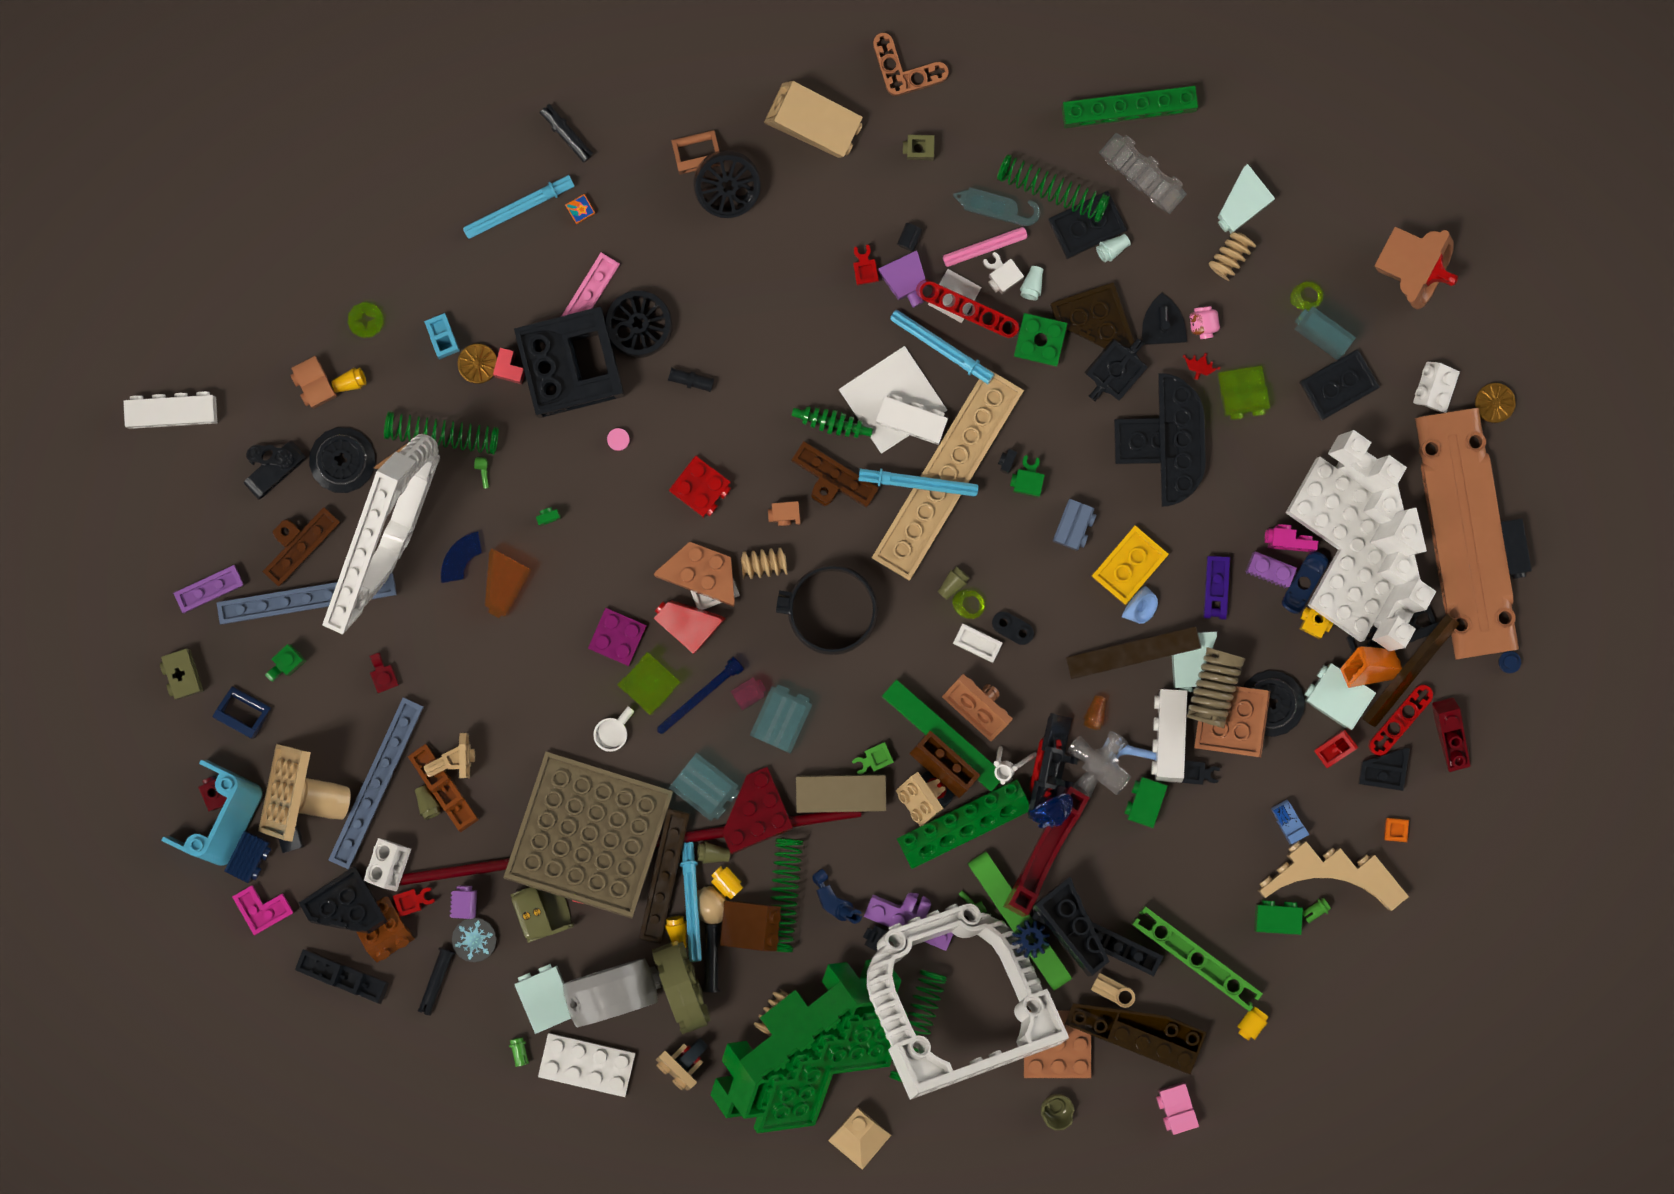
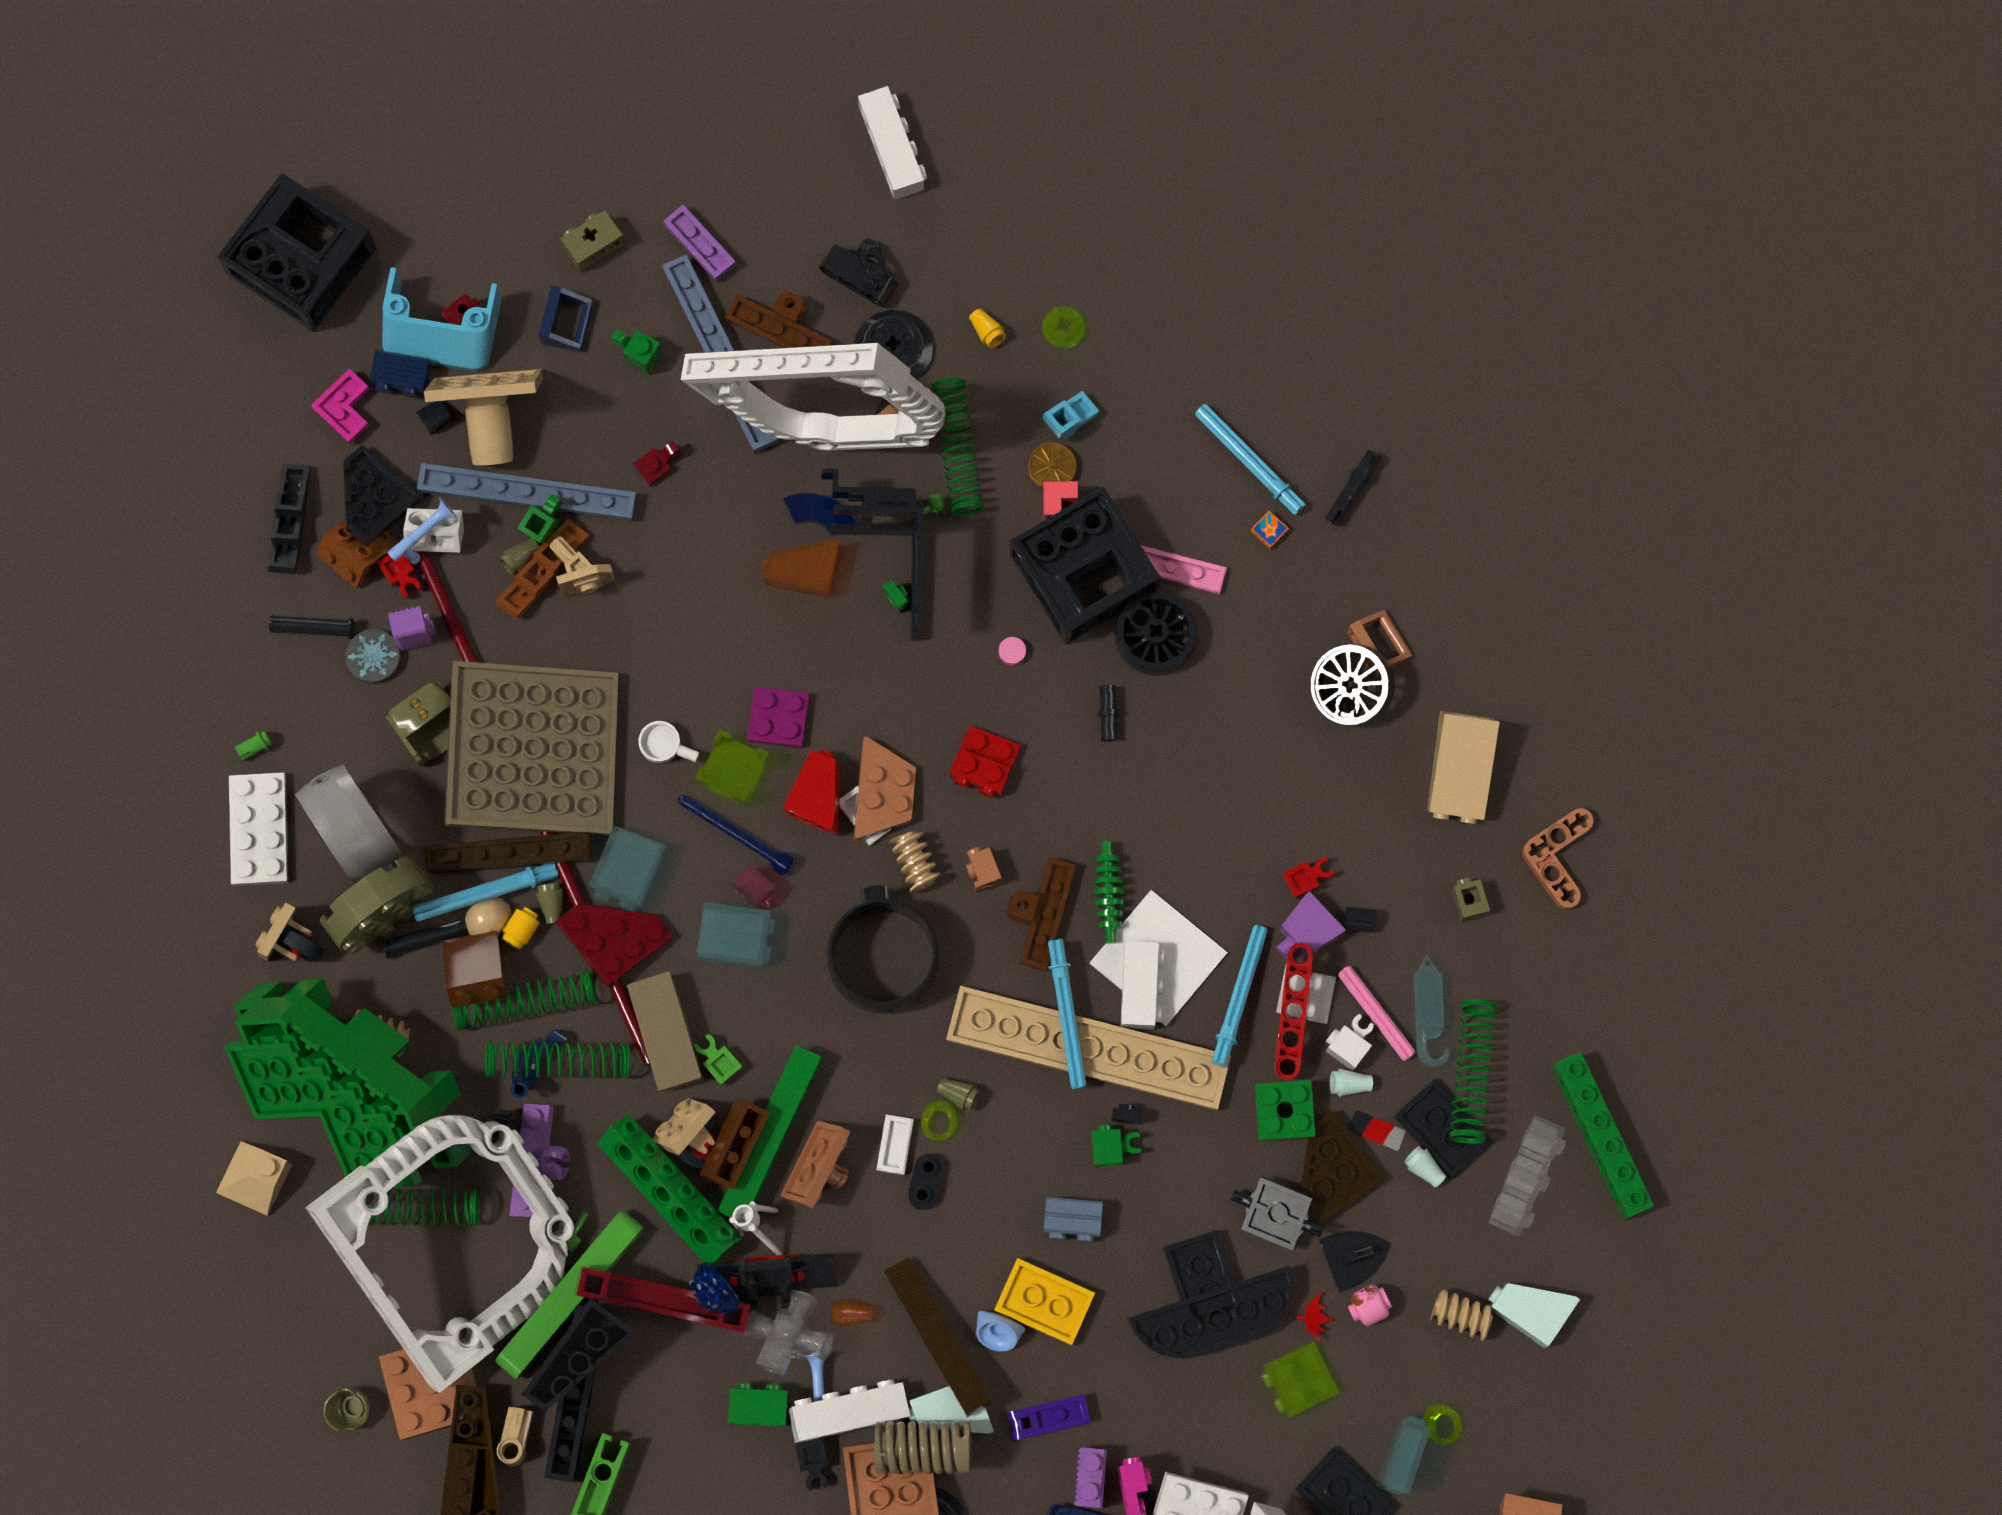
camera: 70 degrees right, 10 degrees down
nougat brick [290,356,337,409] -> none
light aqua brick [514,964,571,1034] -> none
yellow cone [665,916,687,948] -> none
dark blue gear [1012,920,1050,958] -> none
none -> black piece [217,173,377,332]
none -> light blue piece [388,497,458,564]
none -> green piece [485,1041,630,1079]
none -> green brick [517,494,563,544]
none -> black piece [821,468,923,641]
none -> sticker [1349,1110,1406,1151]

